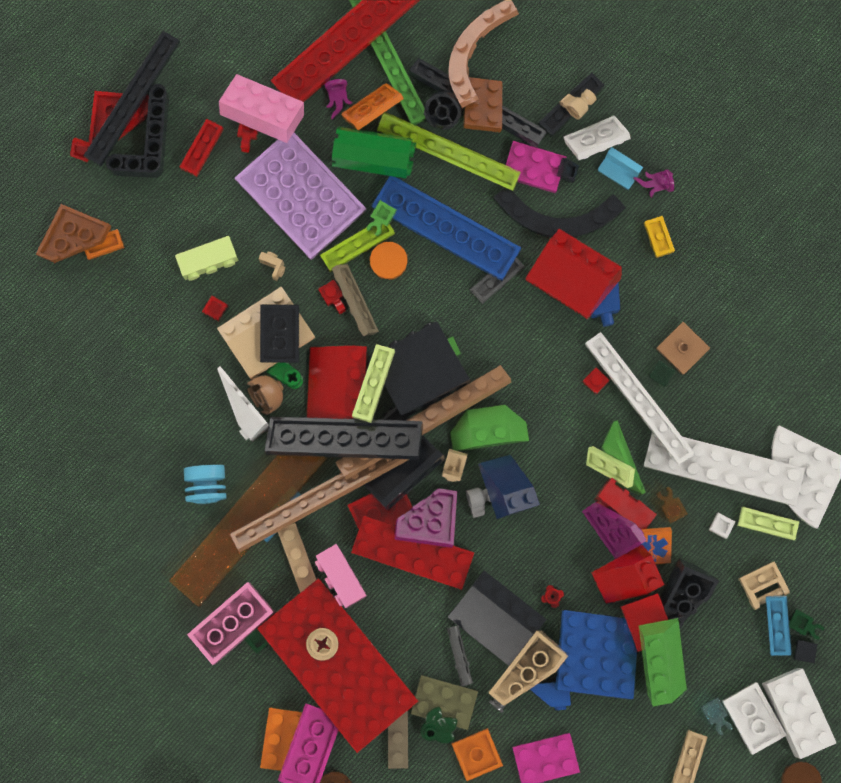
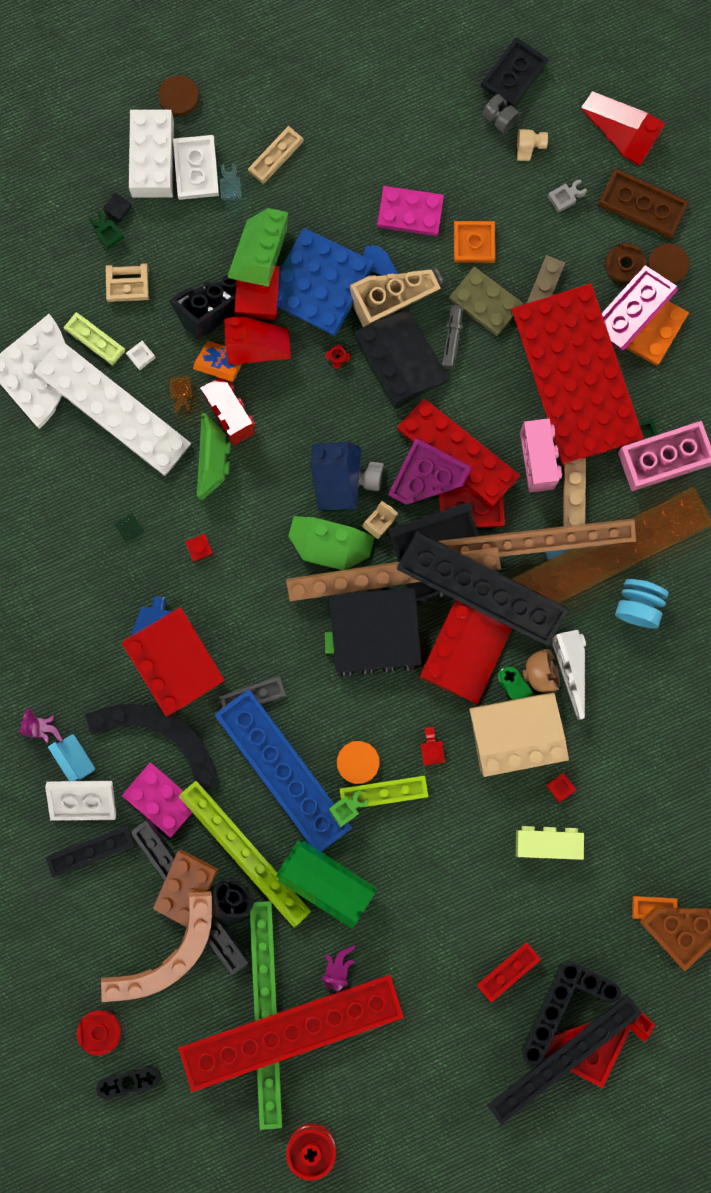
camera: 155 degrees left, 0 degrees up
bright pink brick [219,74,304,143] -> none
lavender plate [235,133,367,260] -> none
red plate [237,123,258,153] -> none
tan bracket [259,252,286,281] -> none
black tile [260,304,299,363] -> none
tan gear [306,628,338,661] -> none
dark tan plate [332,264,379,336] -> none
orange tile [341,83,404,131] -> none
yellowish green plate [352,344,395,423] -> none
dark green plate [421,707,458,743] -> none
black tile [557,158,579,183] -> none
tan piece [559,89,597,120] -> none
magenta plate [582,502,647,559] -> none
white plate [585,332,695,466] -> none
yellowish green tile [586,446,635,488] -> none
yellow plate [644,216,675,258] -> none
medium nougat plate [656,322,710,375] -> none
dark azure tile [766,596,791,656] -> none

